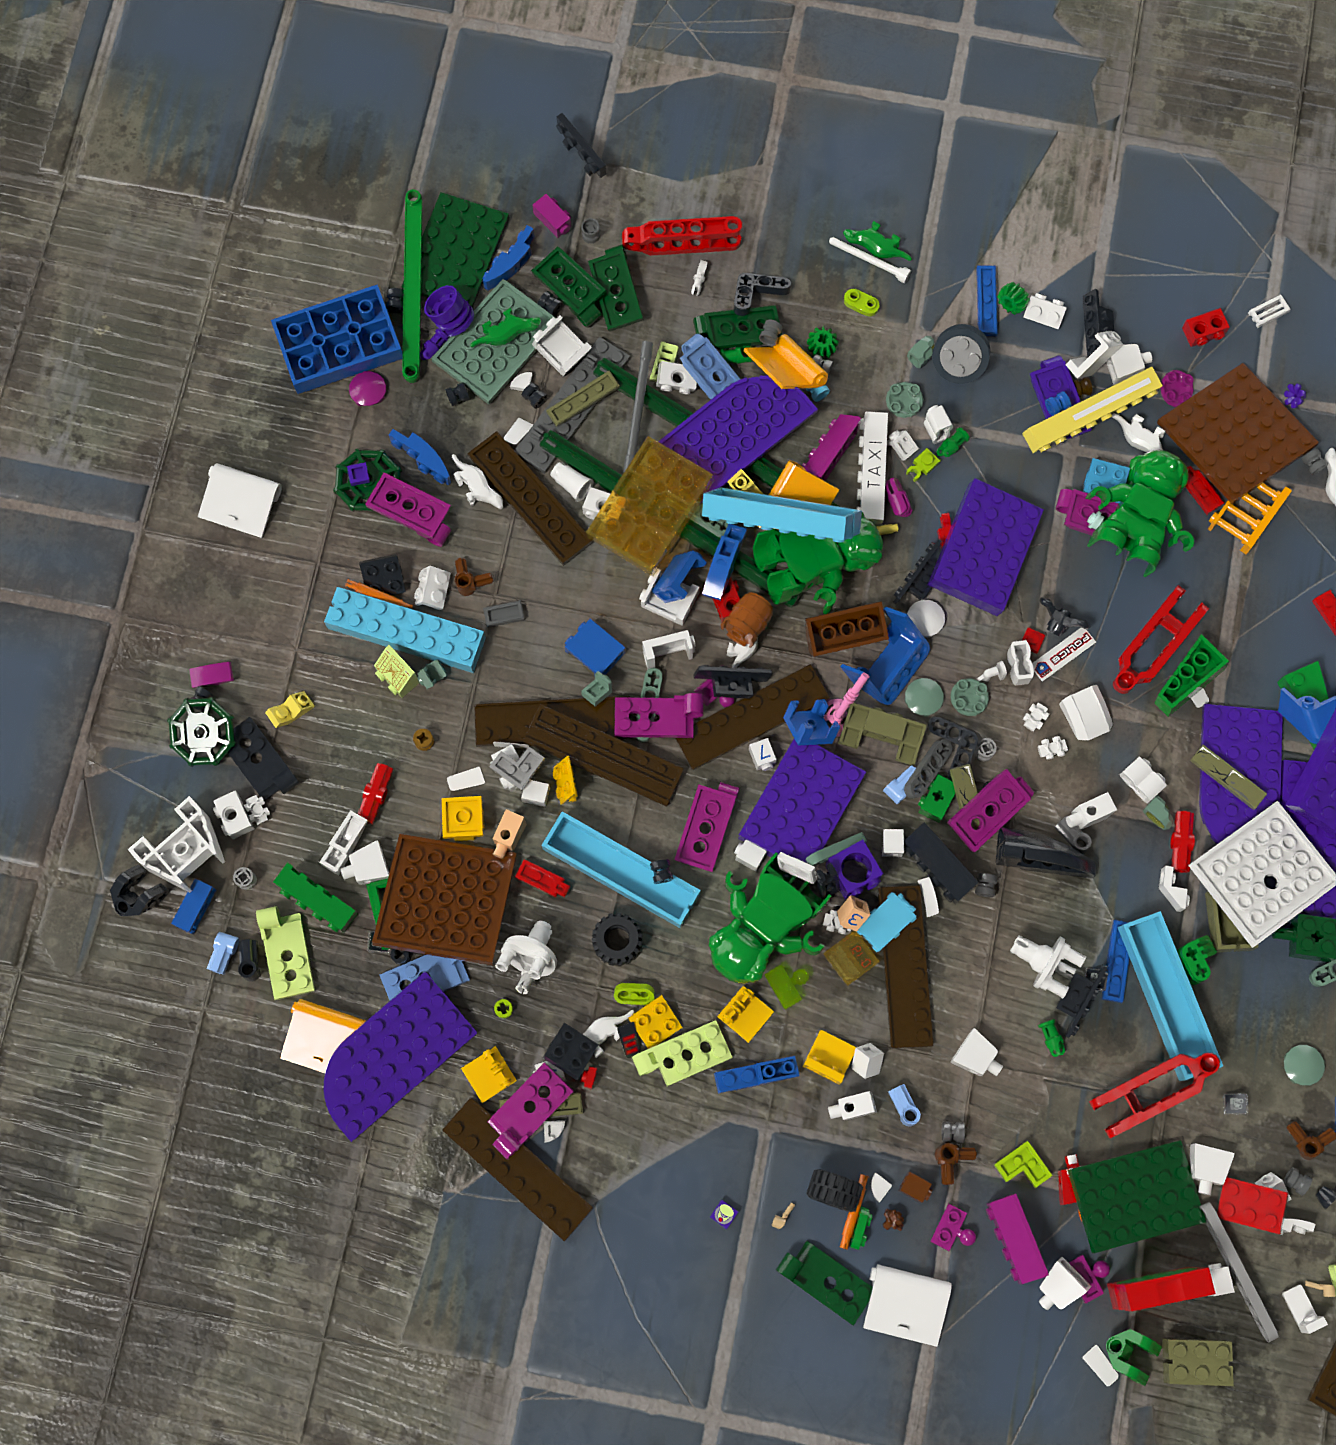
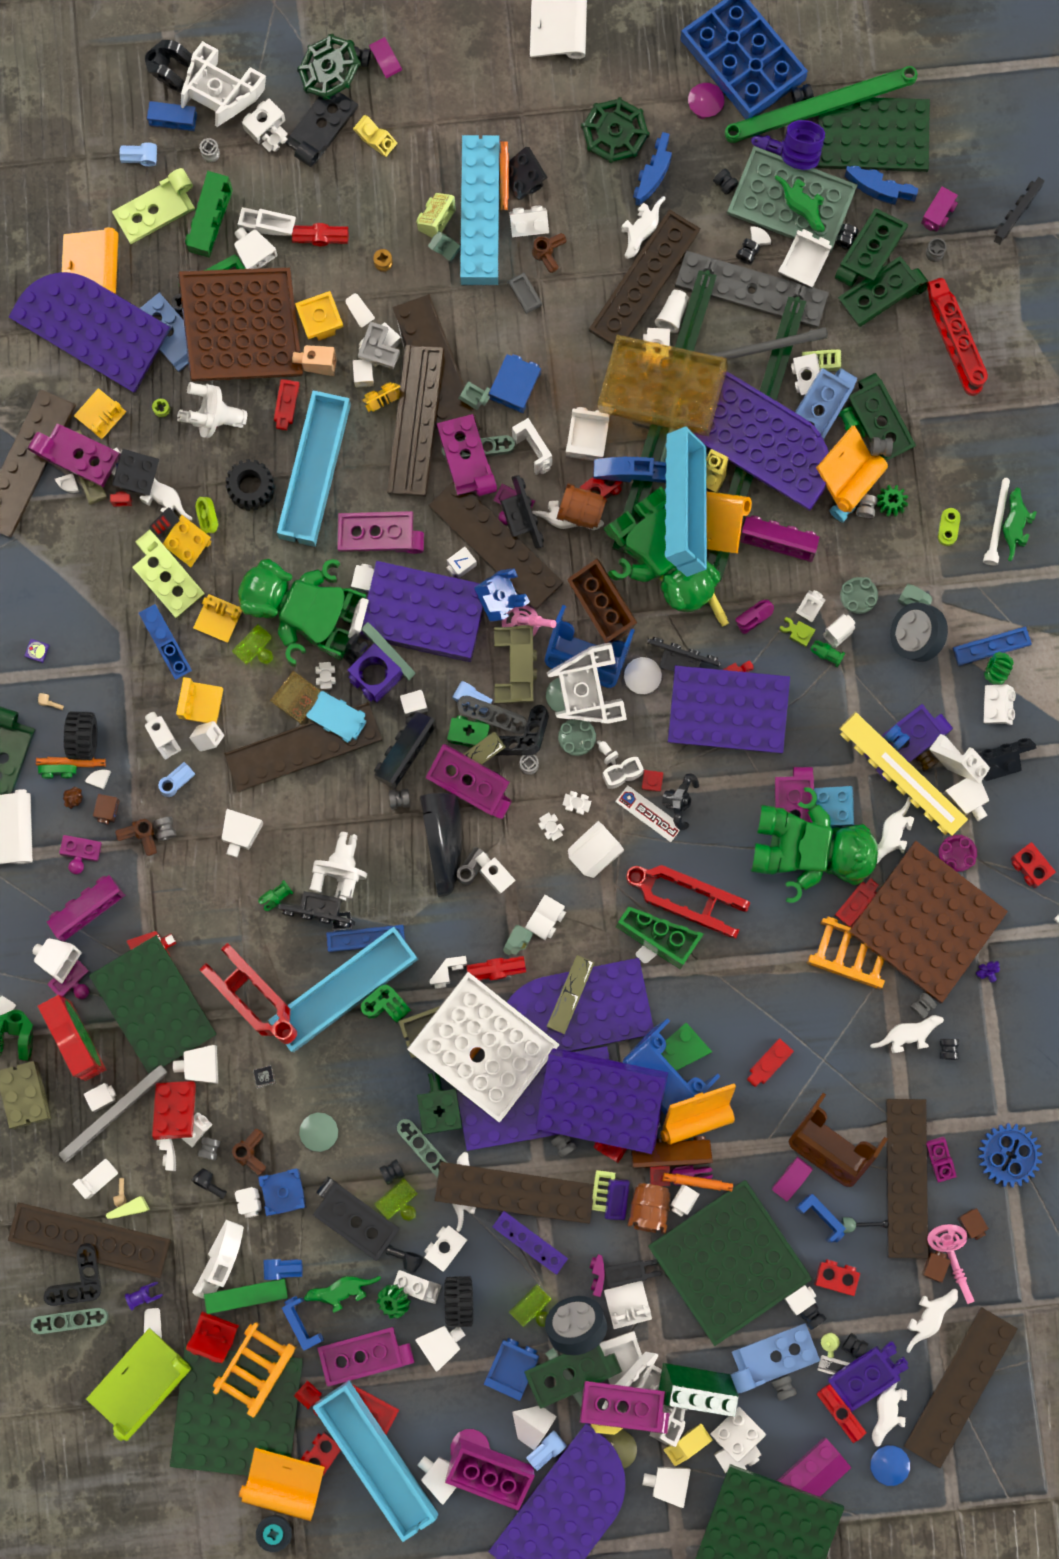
camera: 75 degrees right, 5 degrees up
black piece [238,939,261,982] -> none
dark purple plate [347,462,370,486] -> none
magenta hinge [365,473,451,547] -> none
white sticker [504,418,533,444] -> none
olive tile [546,371,620,427] -> none
black wheel [650,859,673,884] -> none
blue panel [652,551,707,603] -> none
white piece [691,260,708,296] -> none
black beam [733,273,791,316] -> none
light nougat brick [837,895,870,932] -> none
white brick [856,412,888,526] -> none
white sticker [918,877,939,917] -> none
lime plate [994,1141,1053,1188] -> none
light aqua plate [1087,511,1104,530] -> none
none -> white wedge [547,643,627,723]

